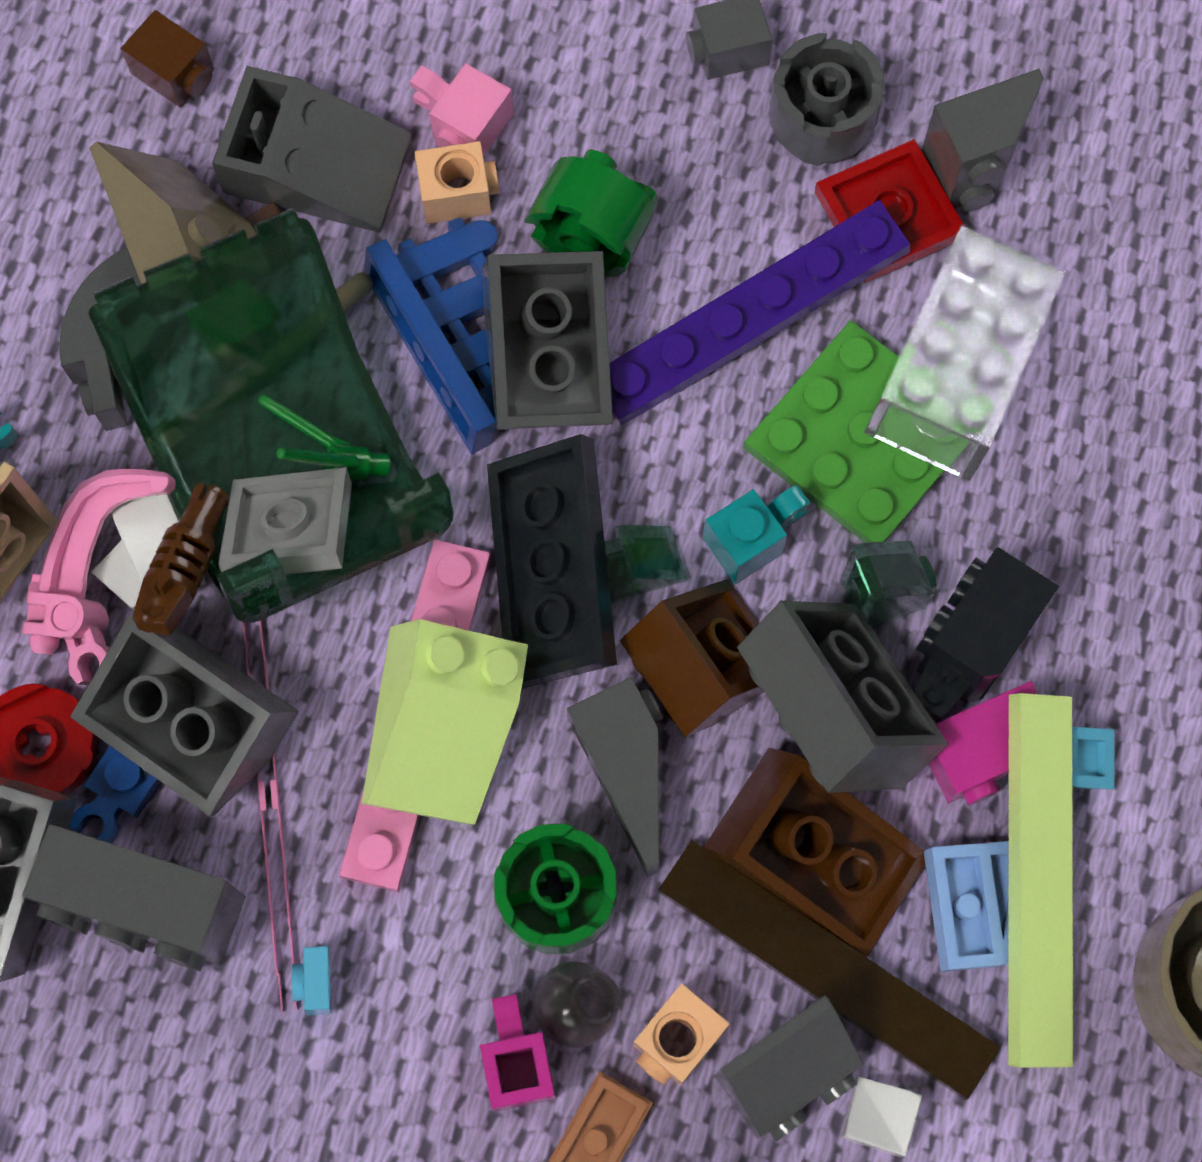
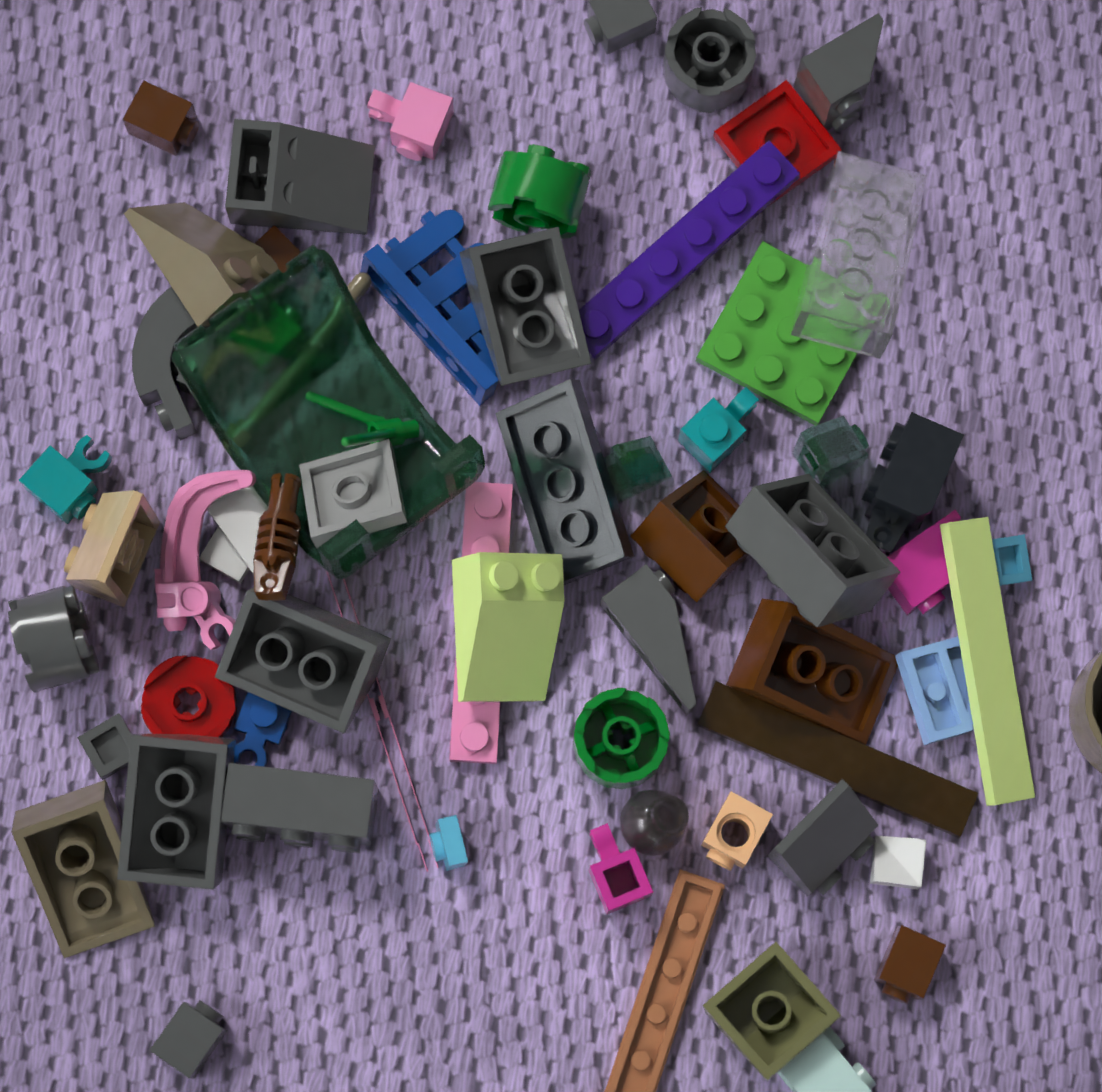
camera: 15 degrees left, 5 degrees up
light nougat brick [414,141,500,224] -> none

